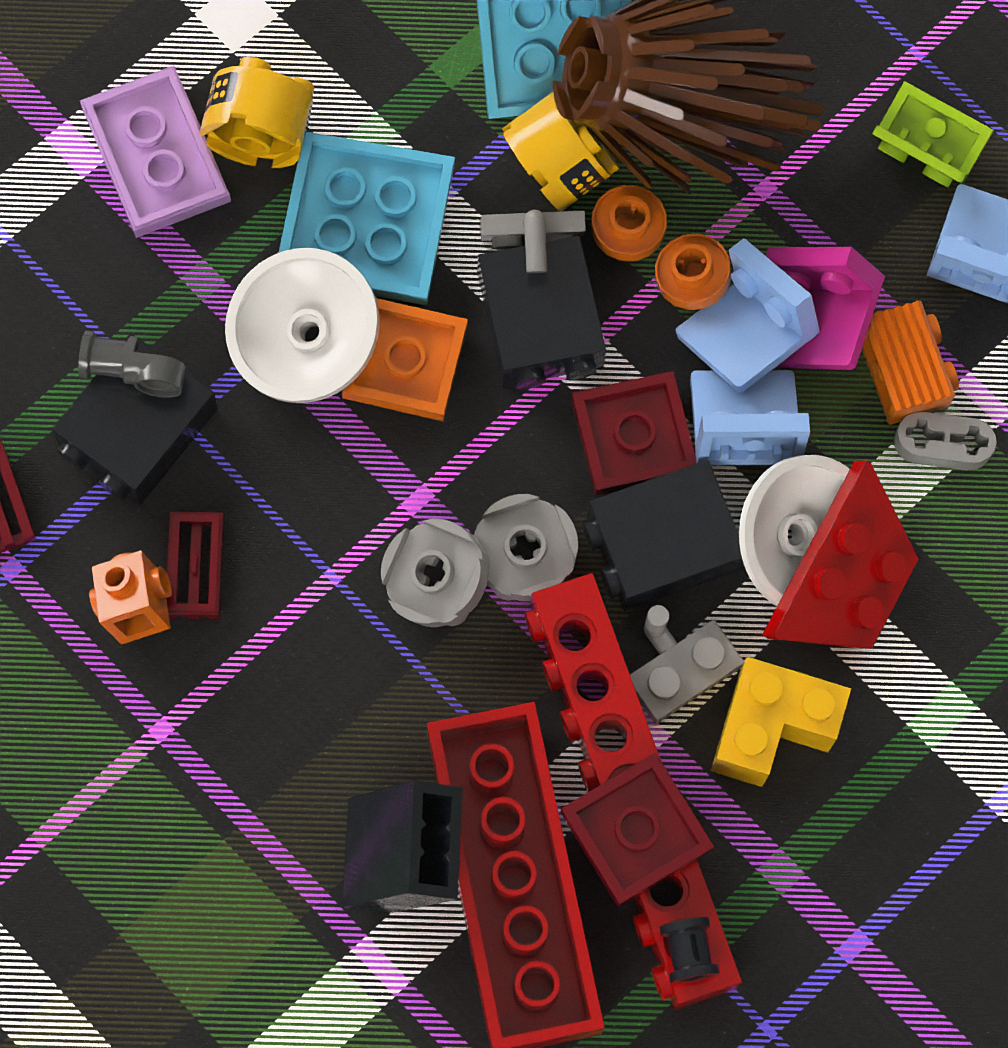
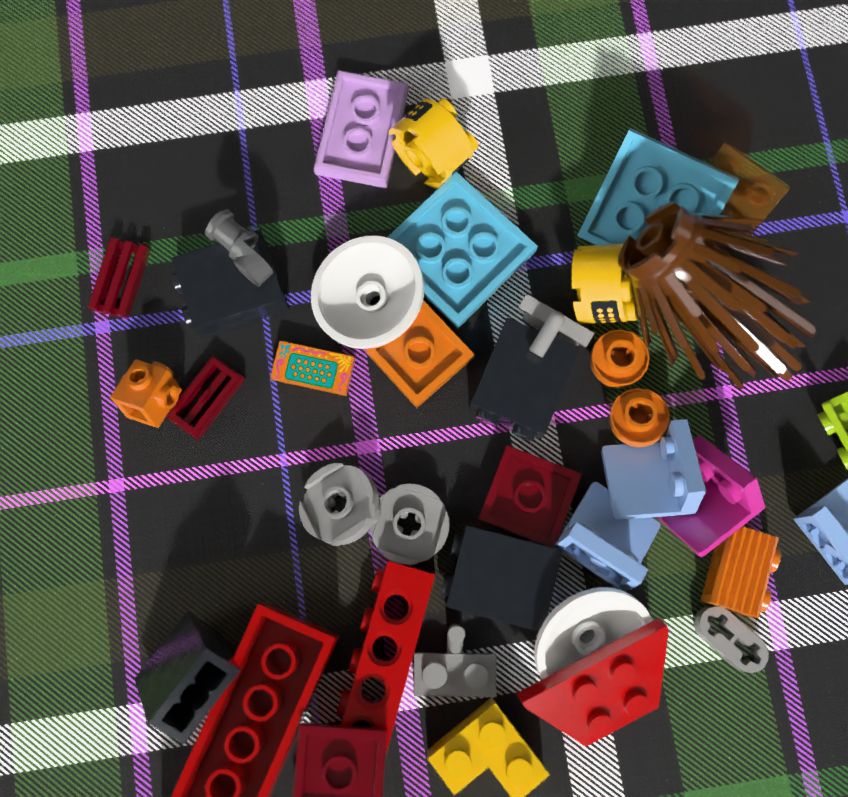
camera: 40 degrees right, 5 degrees up
none -> tile [270,341,355,396]

